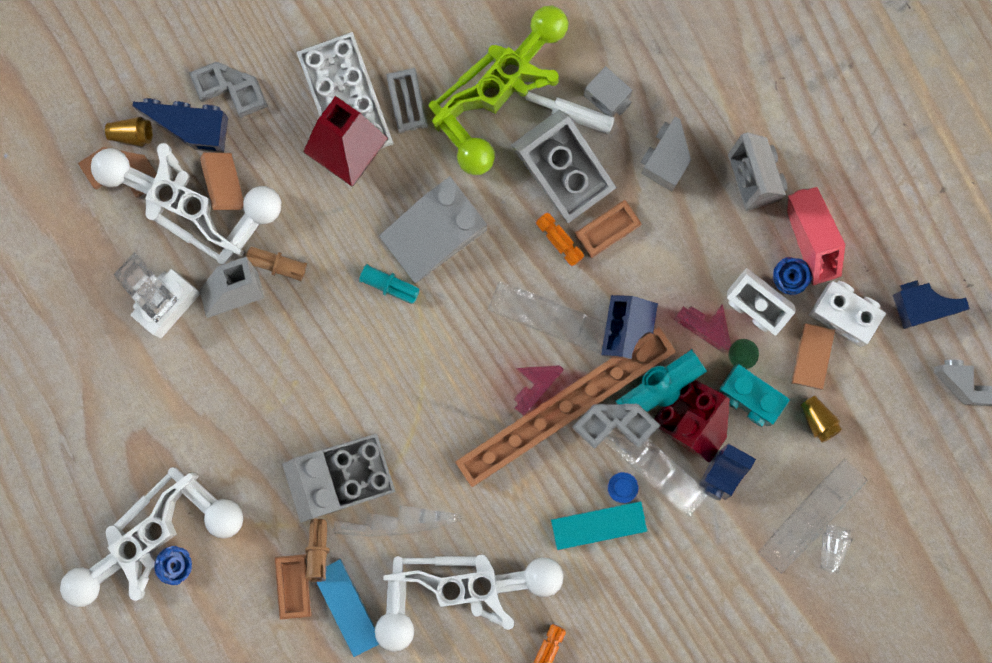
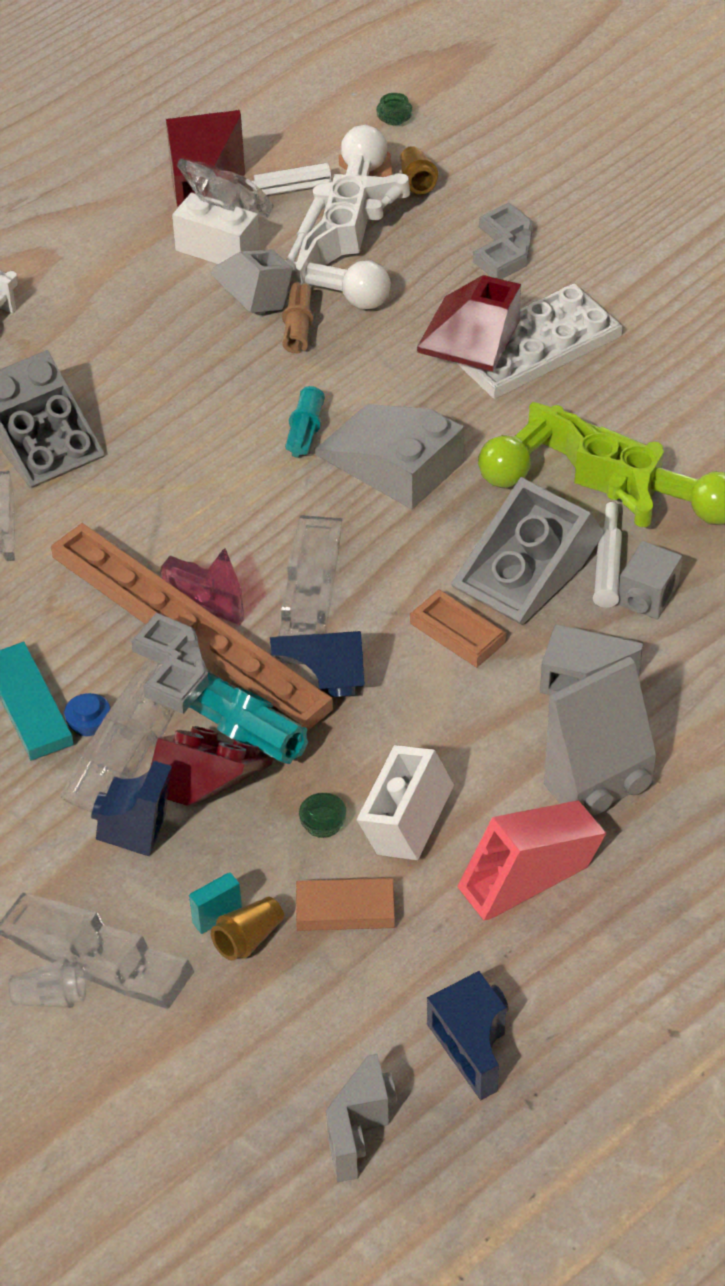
camera: 75 degrees right, 35 degrees down
dark blue slope [132,98,228,153] -> none
nougat tile [200,152,244,210] -> none
light grey tile [386,68,428,134] -> none
orange axle [536,213,584,266] -> none
clear pink slope [673,304,731,353] -> none
teal brick [717,364,790,427] -> none
blue plate [773,257,812,295] -> none
white brick [809,281,886,347] -> none
none -> dark red slope [166,110,245,206]
none -> teal tile [189,872,242,934]
none -> white axle [219,163,332,198]
none -> clear green plate [376,93,412,126]

